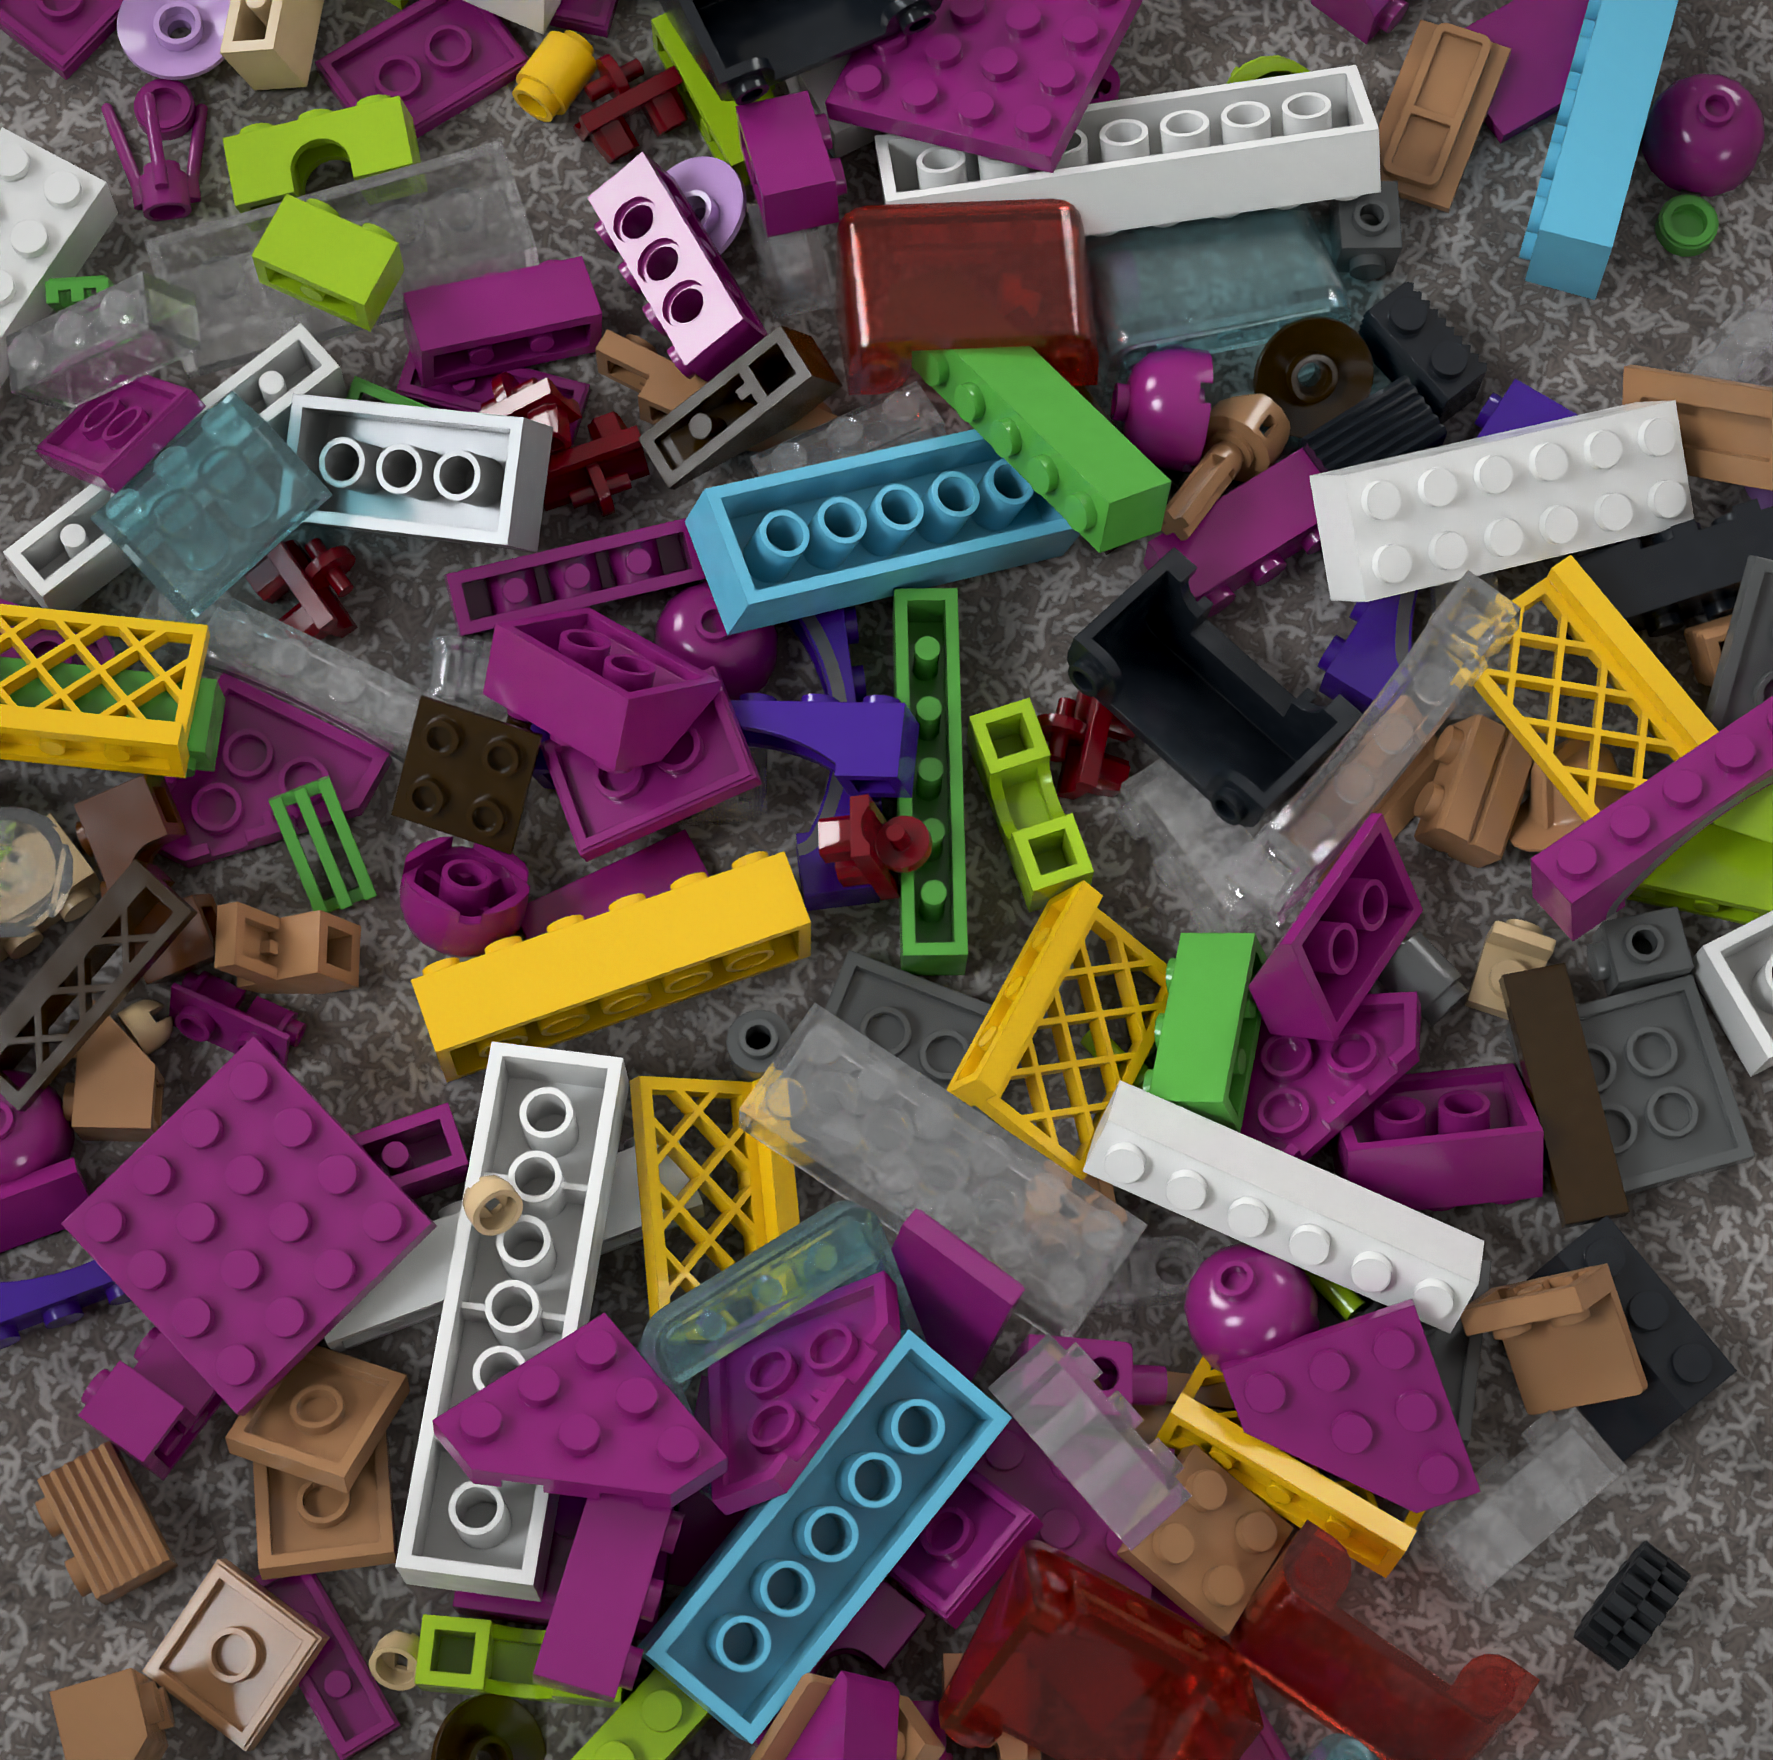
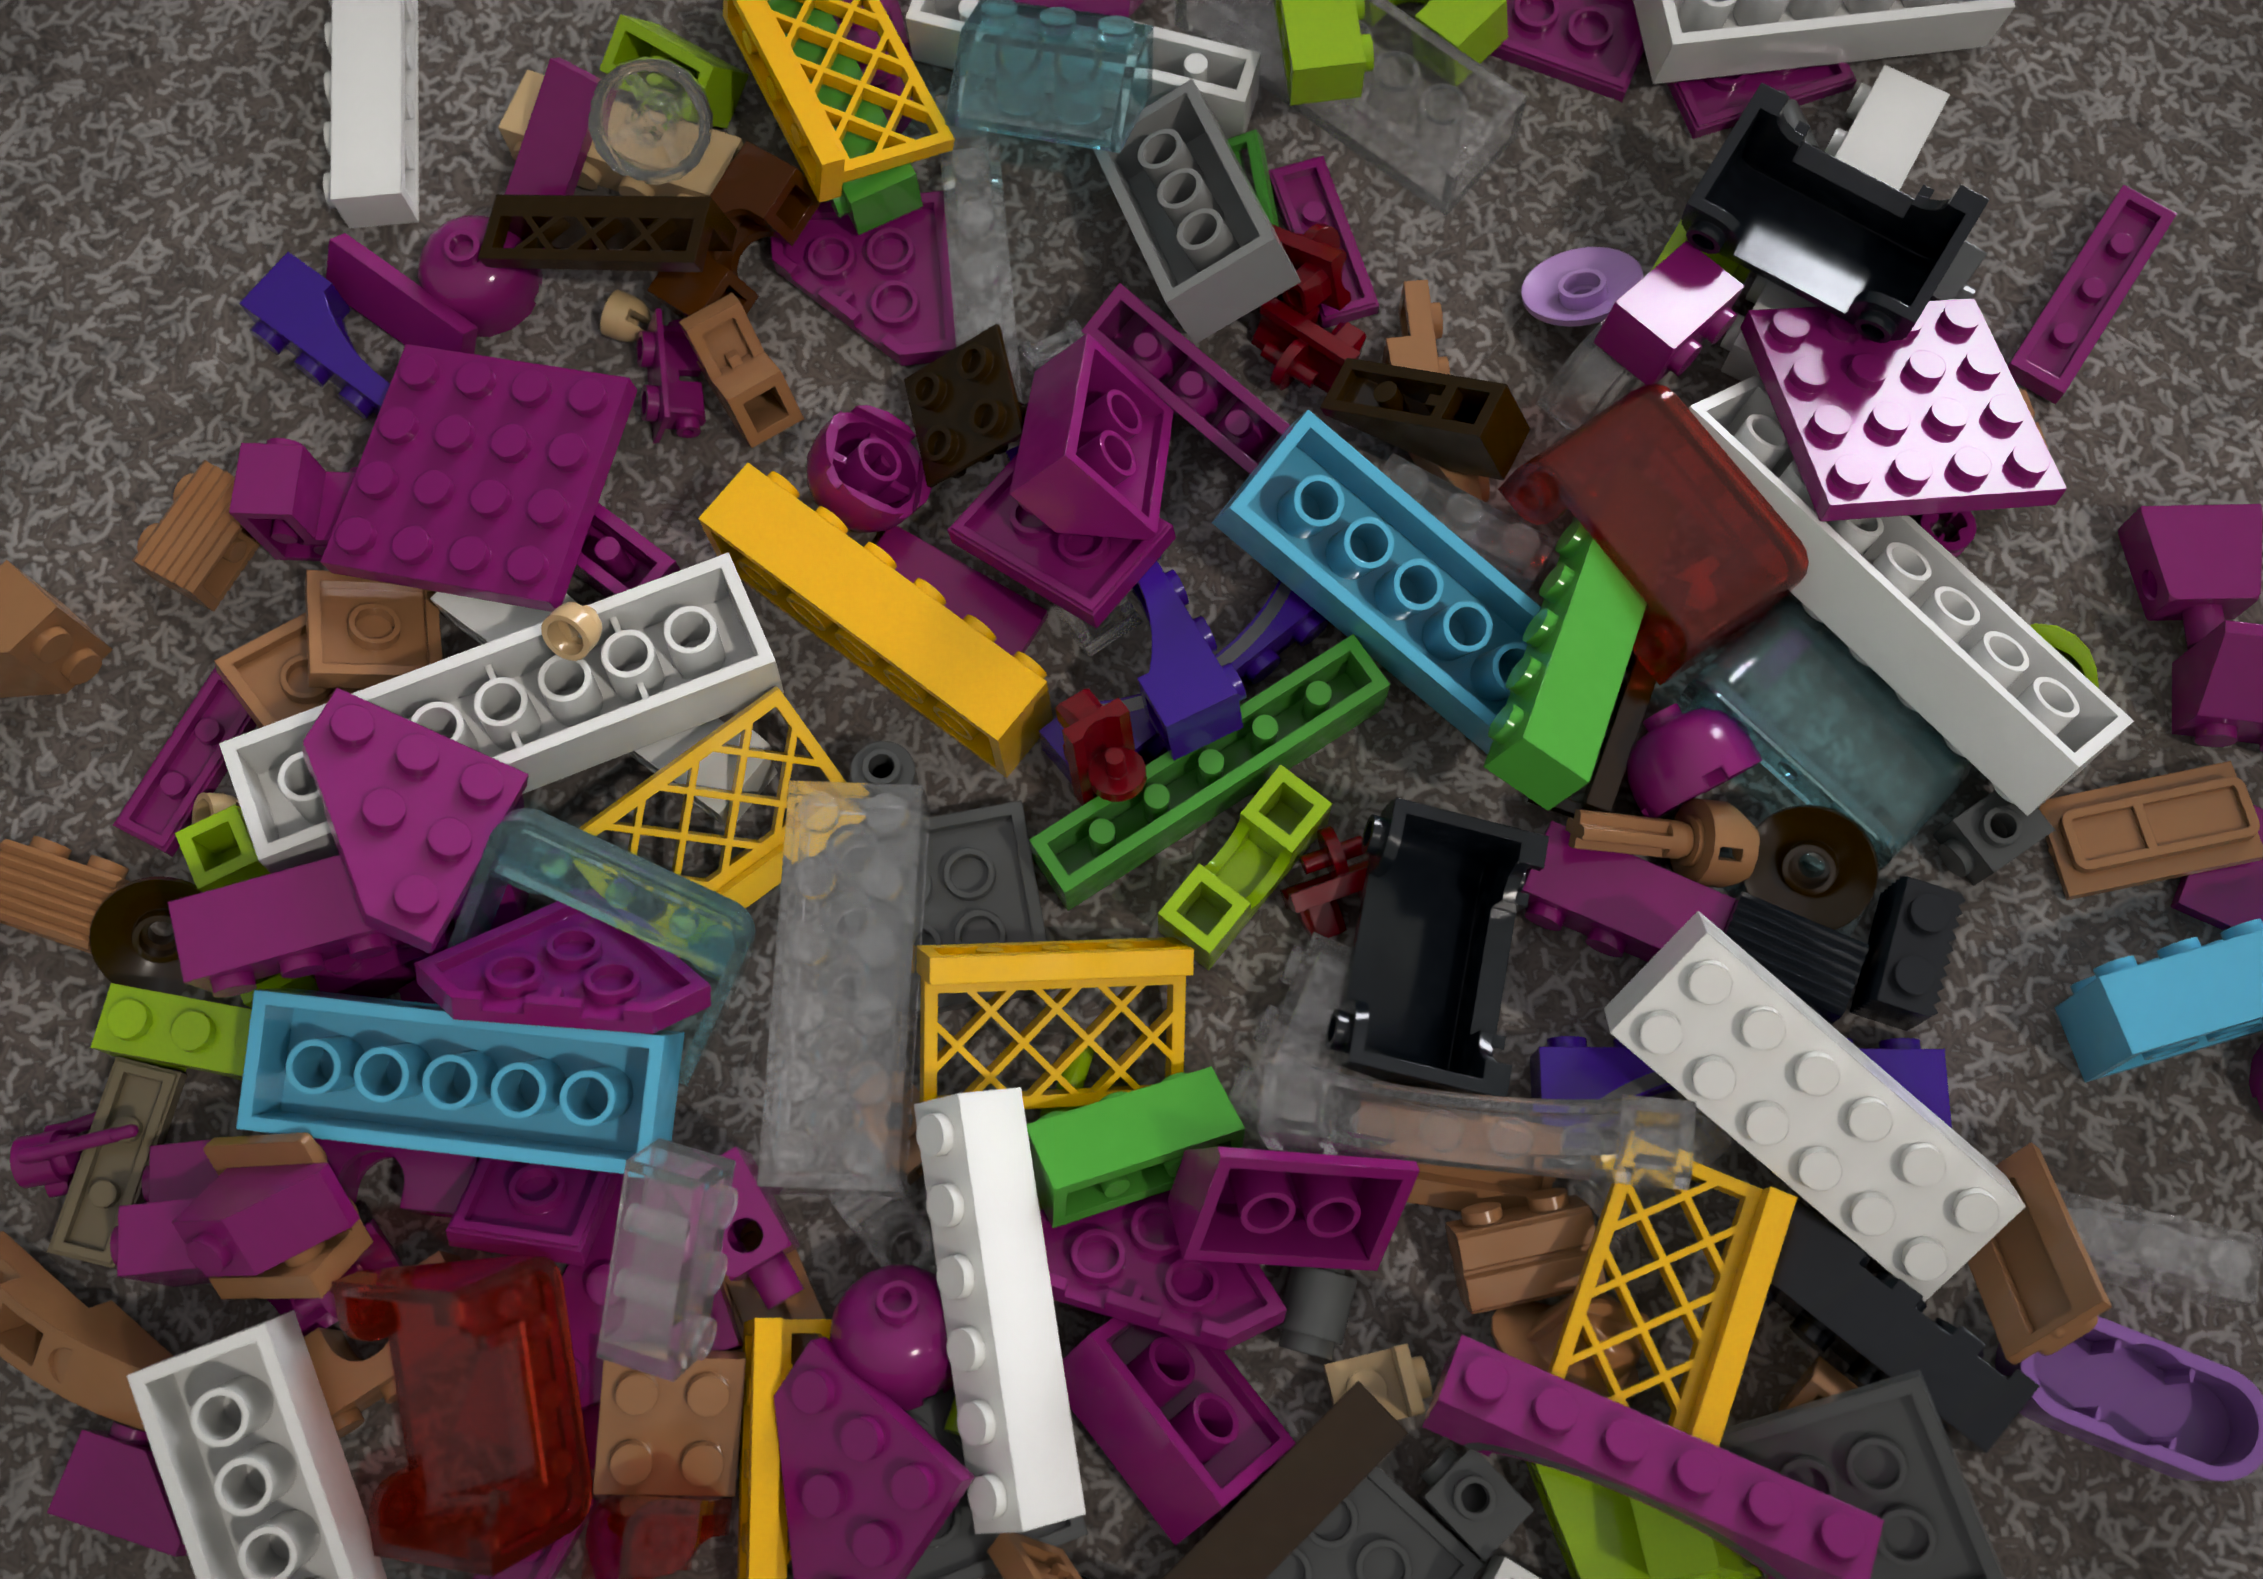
camera: 65 degrees right, 0 degrees up
medium nougat slope [63,1000,165,1142] -> none
medium nougat plate [142,1558,330,1751] -> none
dark red hips [245,531,358,649] -> none
bright green tile [269,775,377,913] -> none
magenta brick [402,256,602,388] -> none
yellow brick [512,30,597,122] -> none
dark red hips [573,54,688,164] -> none
brick [587,151,768,383] -> none
magenta cylinder [654,581,778,700] -> none
magenta tile [880,1208,1025,1382] -> none
bright green tile [1655,194,1719,257] -> none

